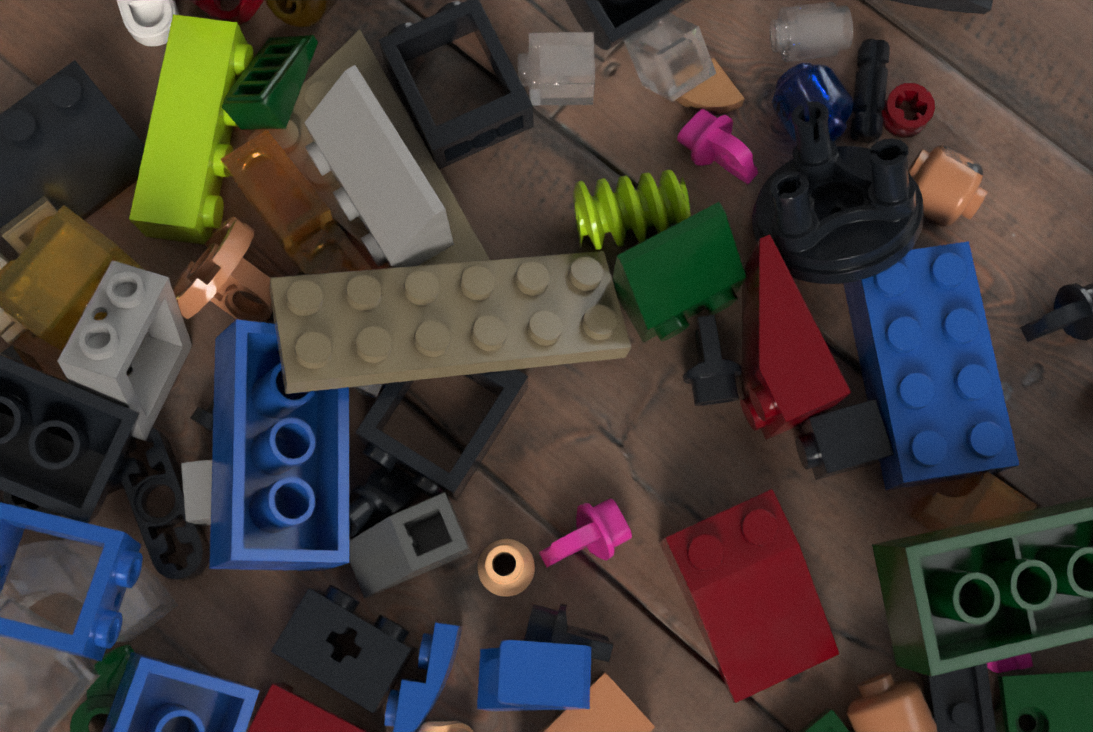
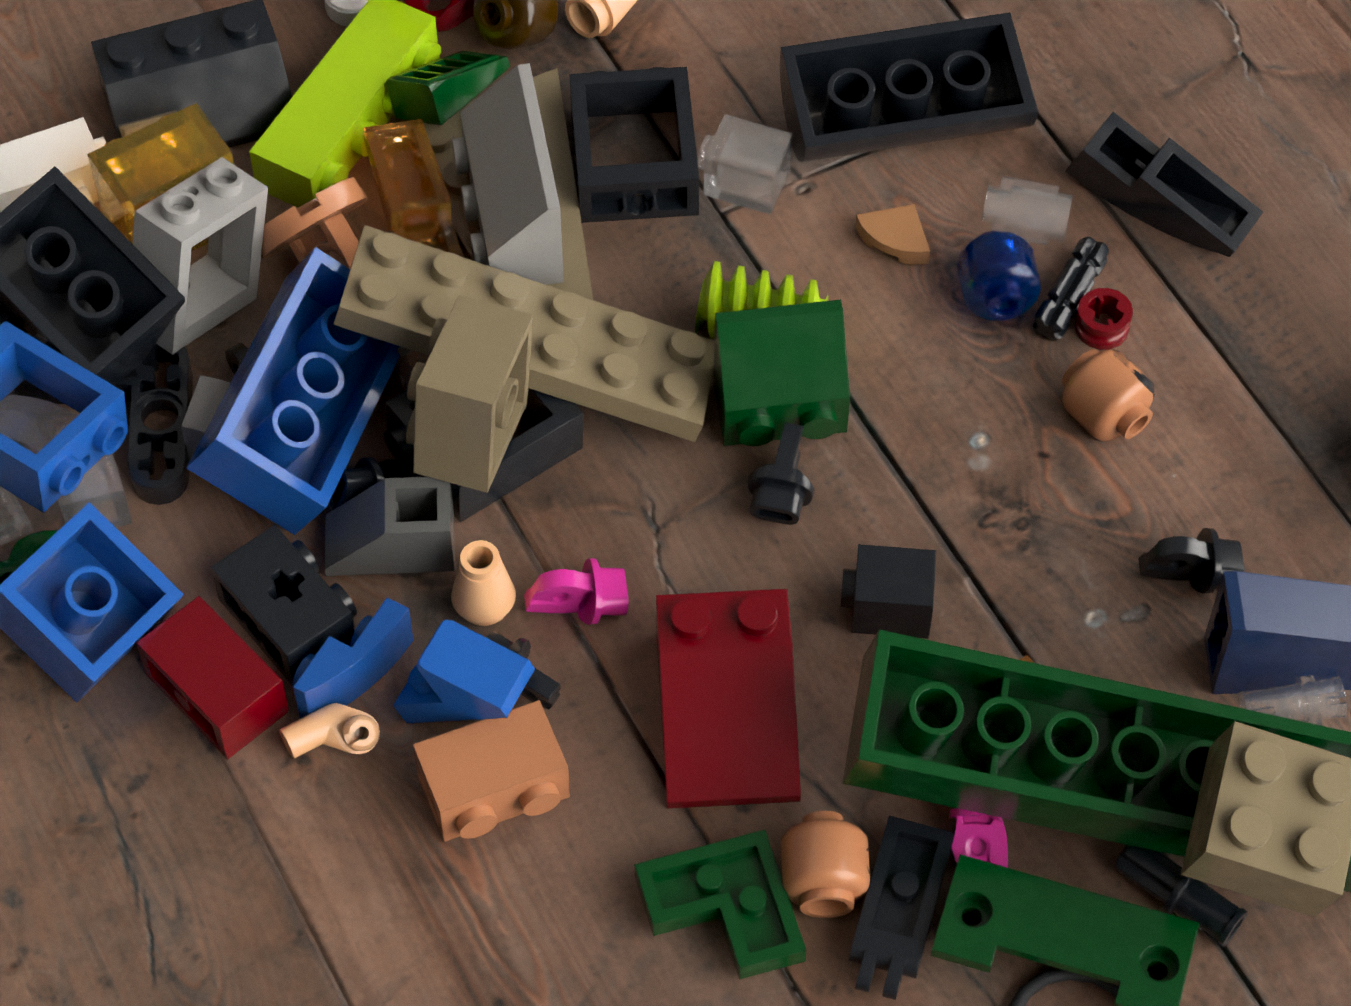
camera: 20 degrees right, 20 degrees down
clear brick [624,13,717,102] -> none
dark pink piece [677,109,758,184] -> none
dark red slope [740,234,851,440] -> none
black piece [752,101,924,284] -> none
blue brick [843,241,1019,491] -> none
none -> dark tan brick [406,295,533,493]

